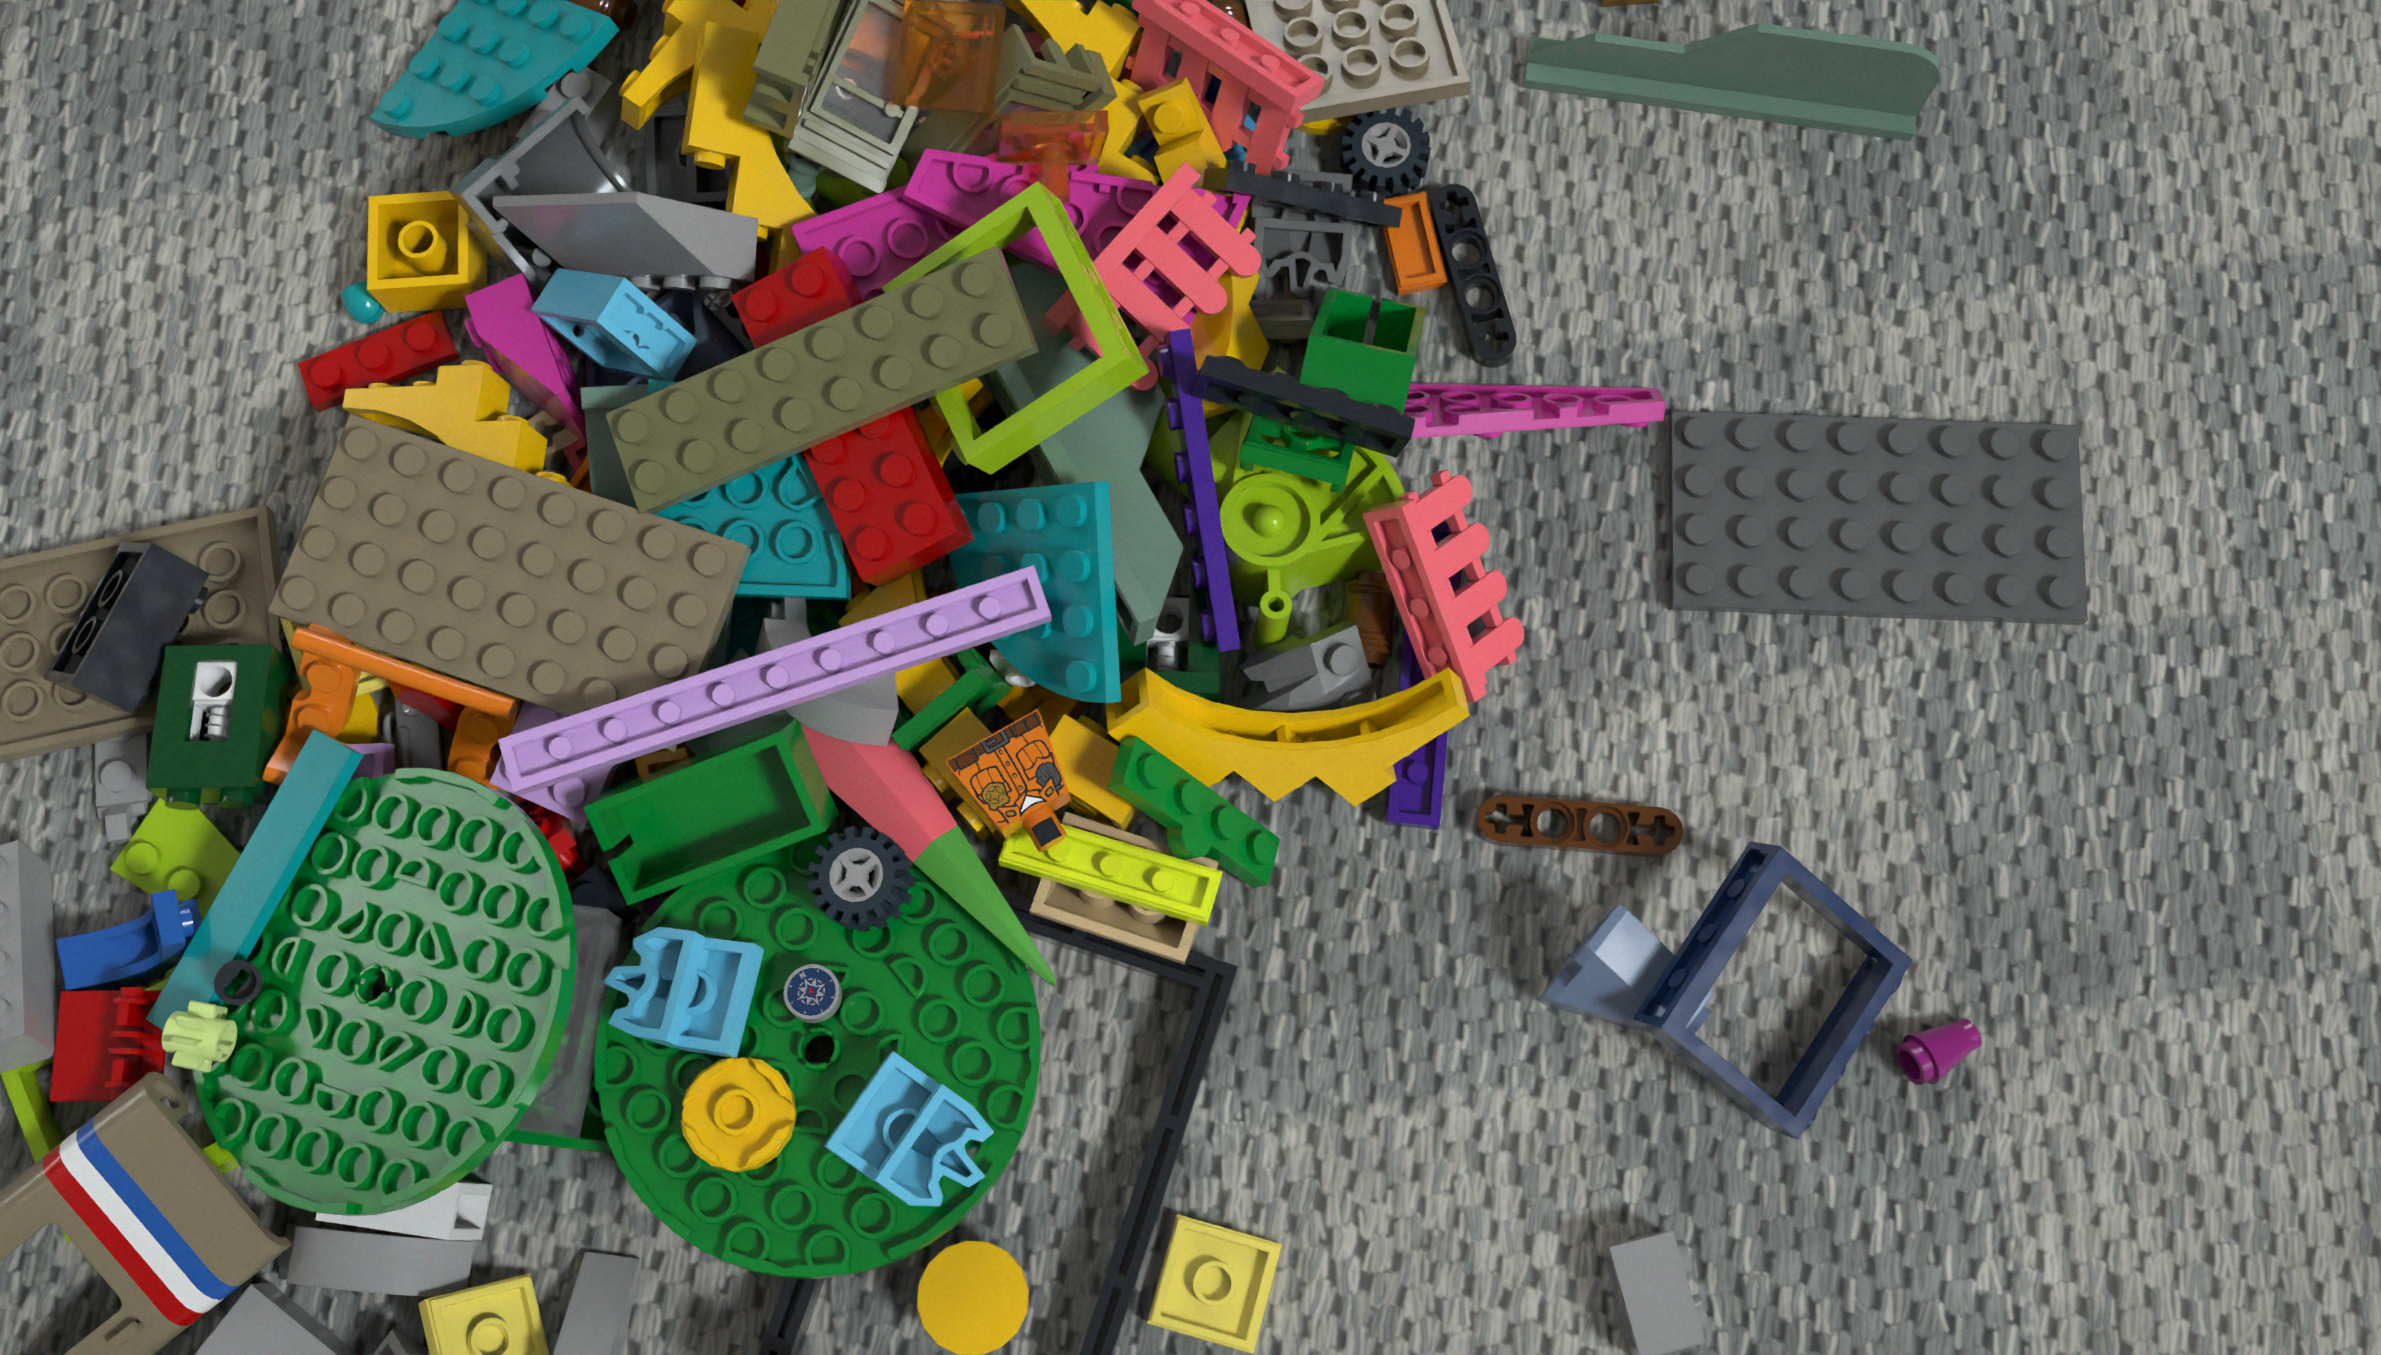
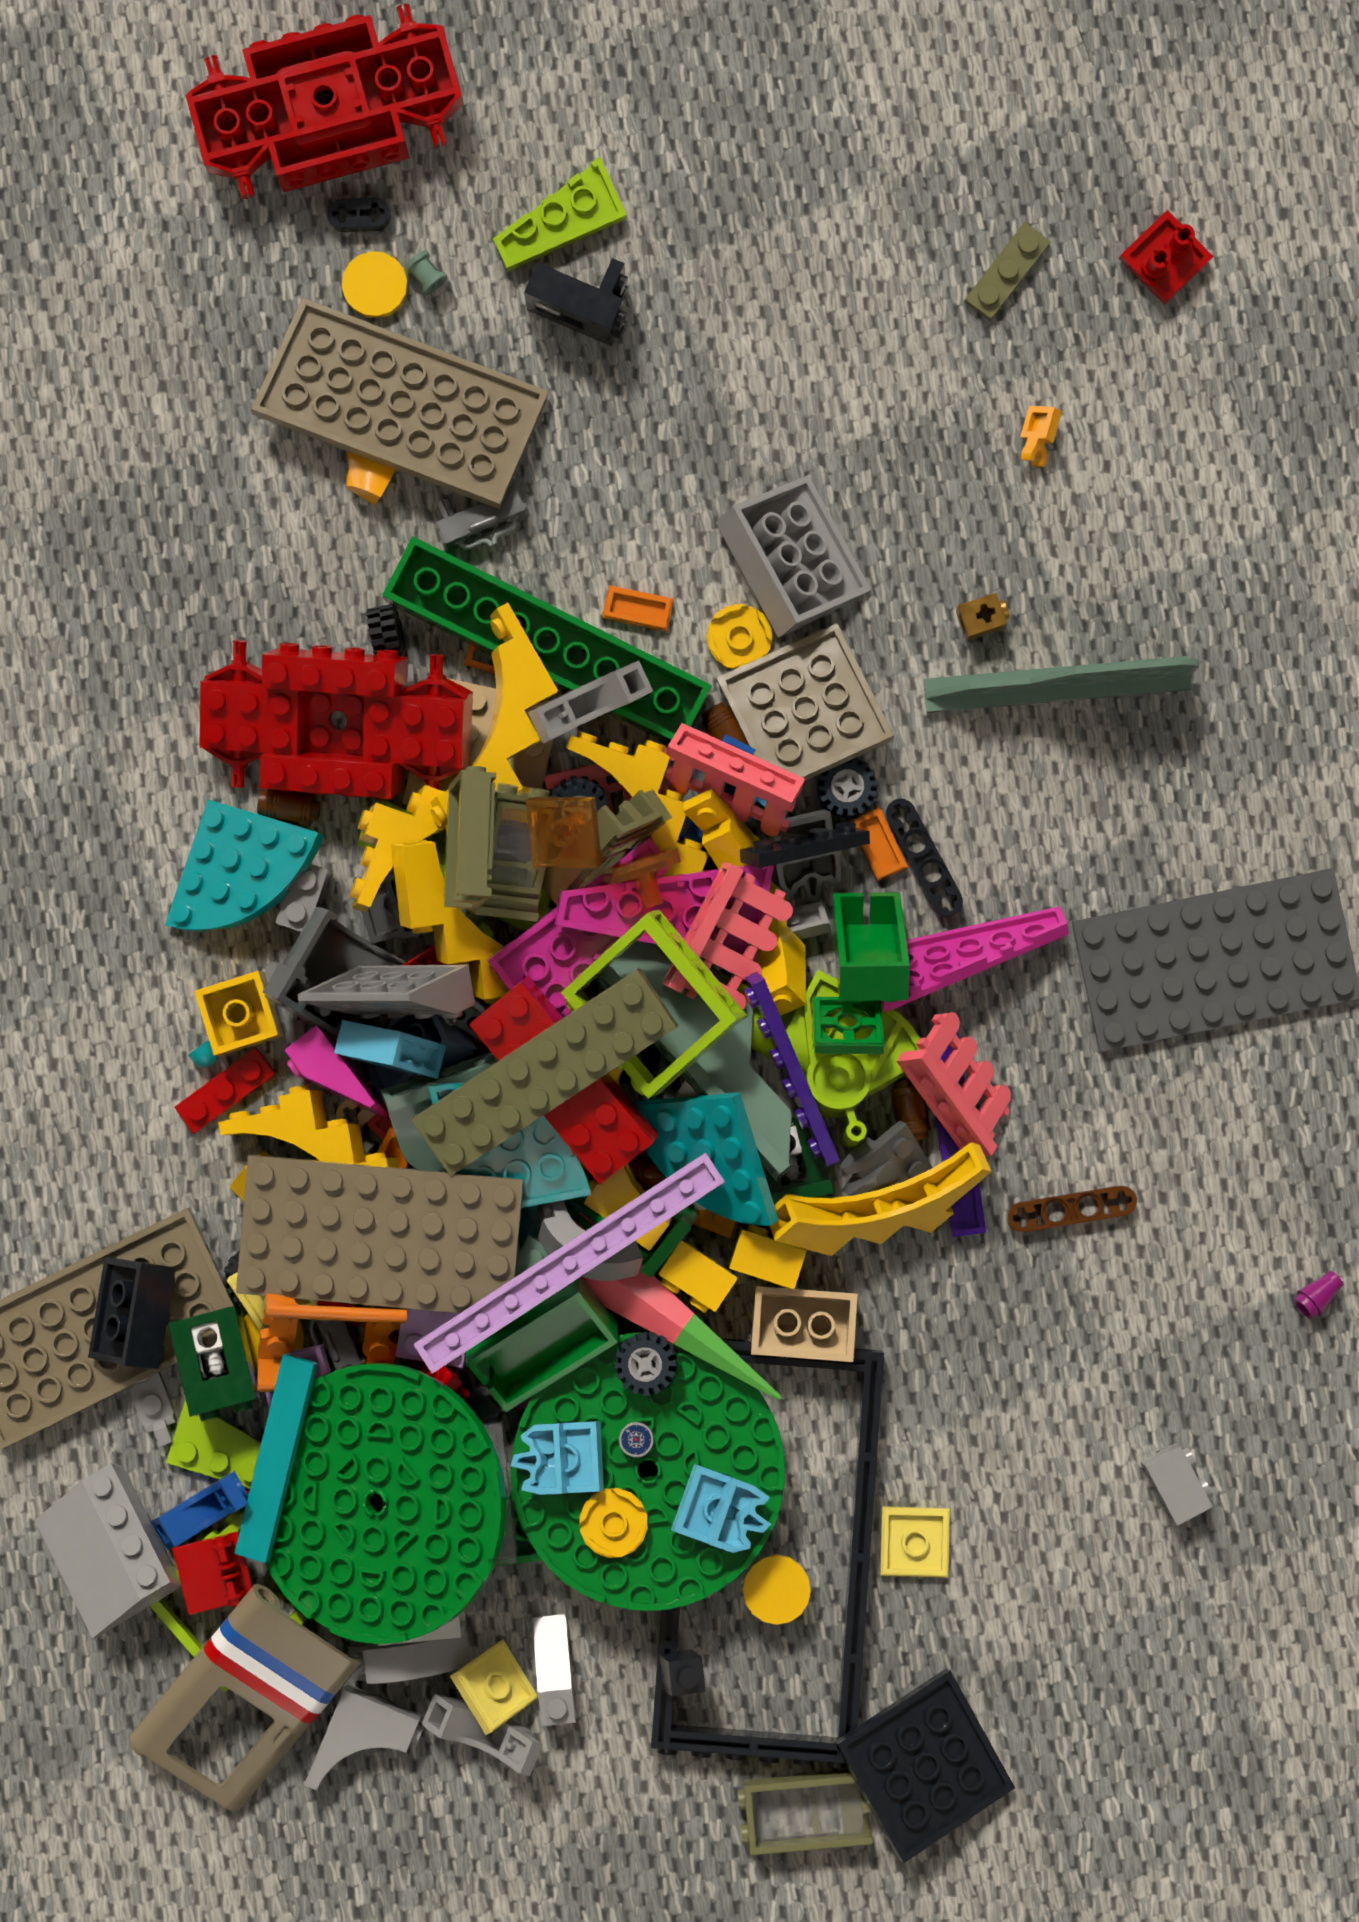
camera: 15 degrees left, 10 degrees up
yellowish green gear [162,1000,237,1072] -> none
black hinge [213,960,262,1005] -> none
torso [946,709,1071,852] -> none
neon yellow tile [998,824,1223,927] -> none
green hinge [1107,736,1280,888] -> none
black plate [1192,355,1416,458] -> none
sand blue slope [1538,904,1714,1034] -> none
dark blue window [1633,841,1913,1140] -> none

